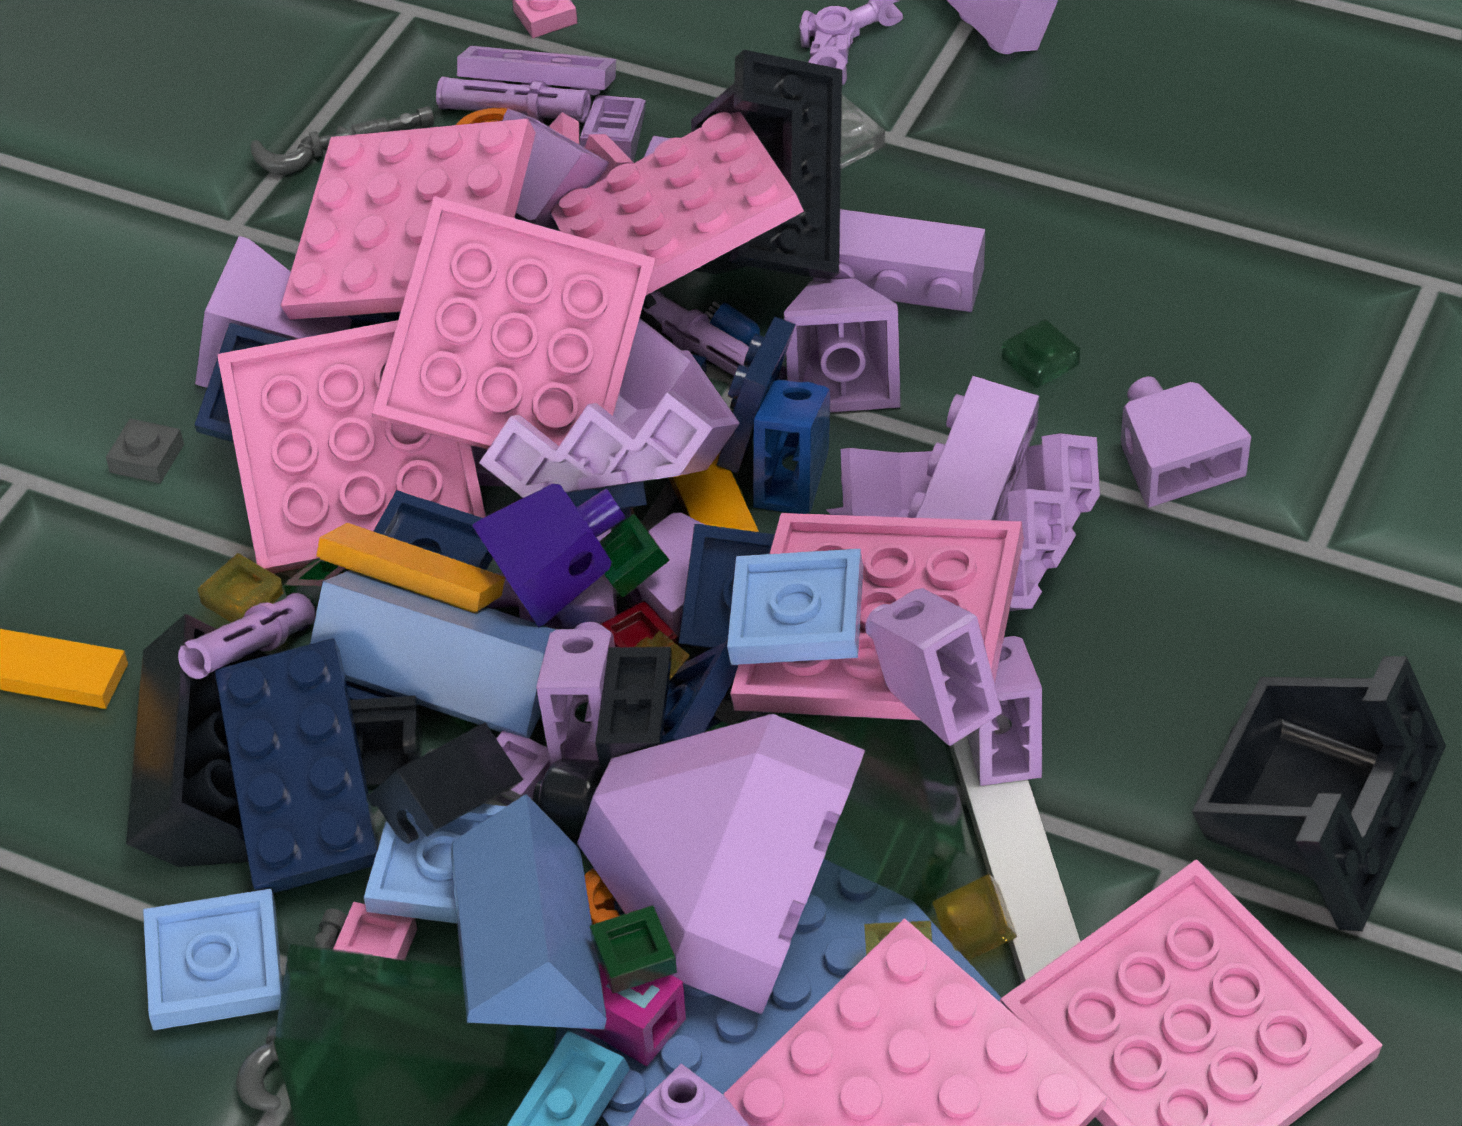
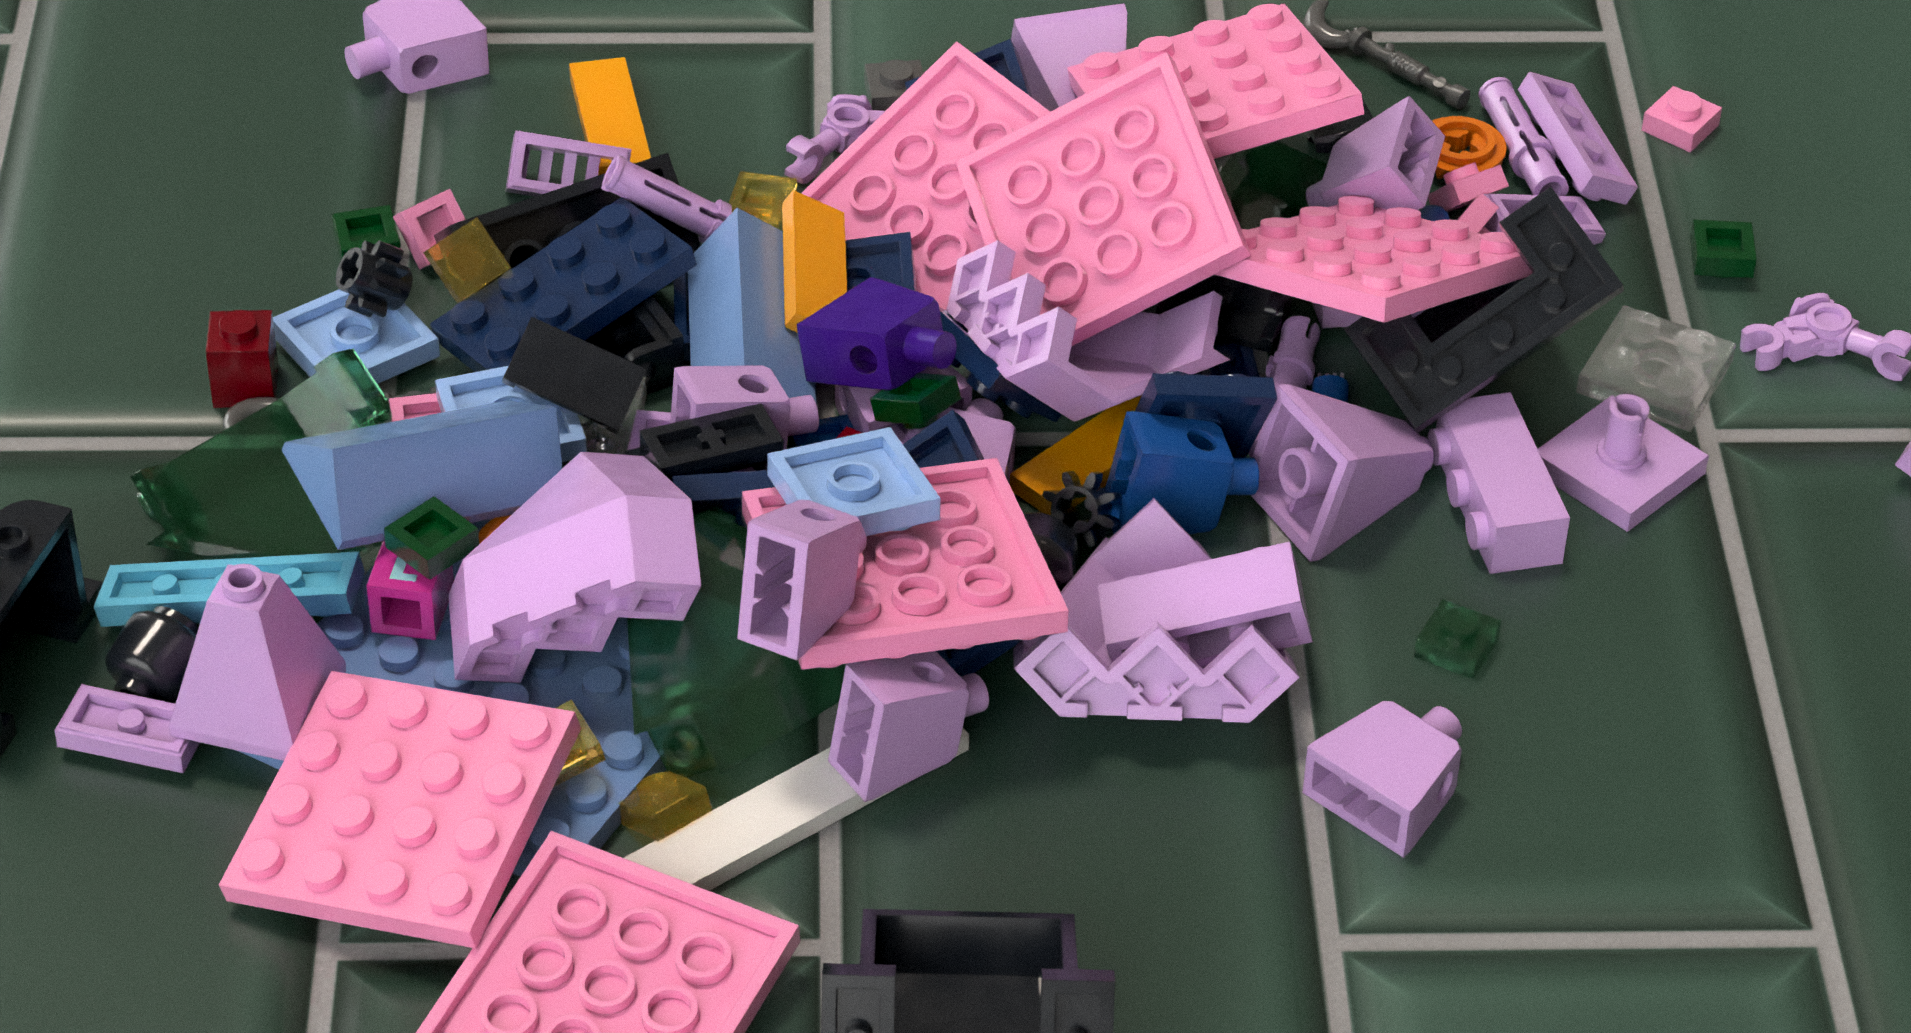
camera: 60 degrees right, 5 degrees down
none -> dark red brick [206,310,279,408]
none -> dark green plate [331,205,402,260]
none -> black gear [336,240,413,317]
none -> bright pink plate [393,189,466,270]
none -> clear yellow plate [423,217,511,303]
none -> lavender slope [505,131,631,197]
none -> lavender piece [784,94,885,184]
none -> black gear [1042,471,1122,547]
none -> lavender tile [1538,394,1709,532]
none -> dark green plate [1690,219,1757,278]

